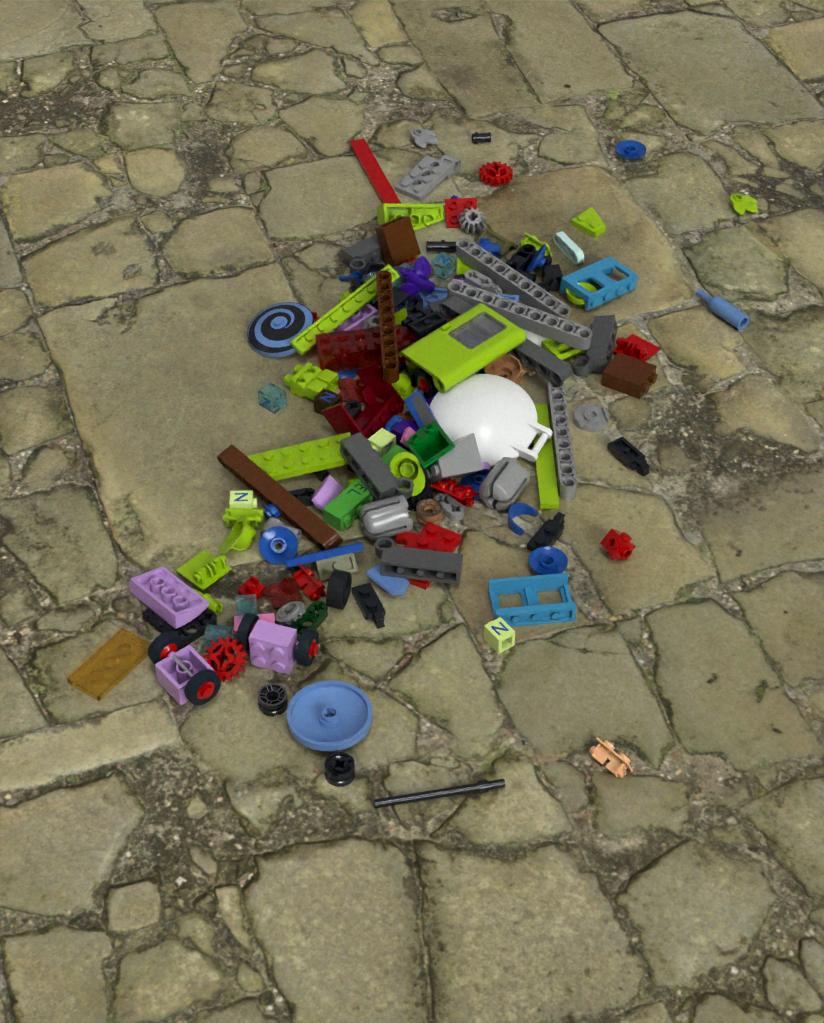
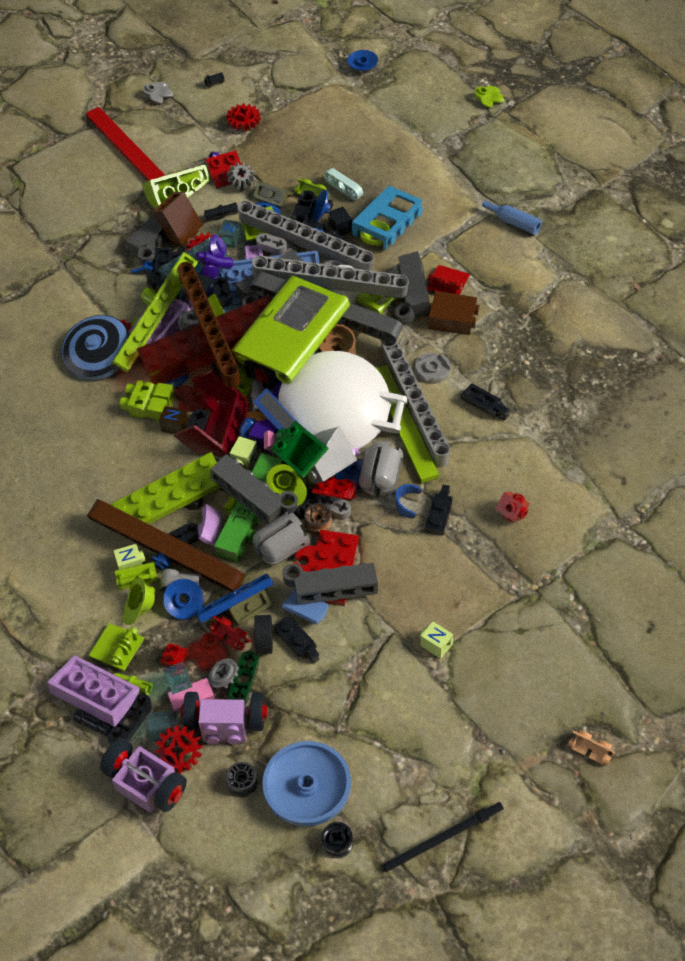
camera: 15 degrees left, 10 degrees up
clear yellow tile [67,628,151,701] -> none
clear light blue brick [258,382,287,414] -> none
light grey hinge [395,154,461,202] -> none
black plate [401,307,447,338] -> none
blue dish [476,238,501,252] -> none
dark azure window [488,573,576,627] -> none
blue dish [528,546,568,575] -> none
lime wing [571,207,606,238] -> none

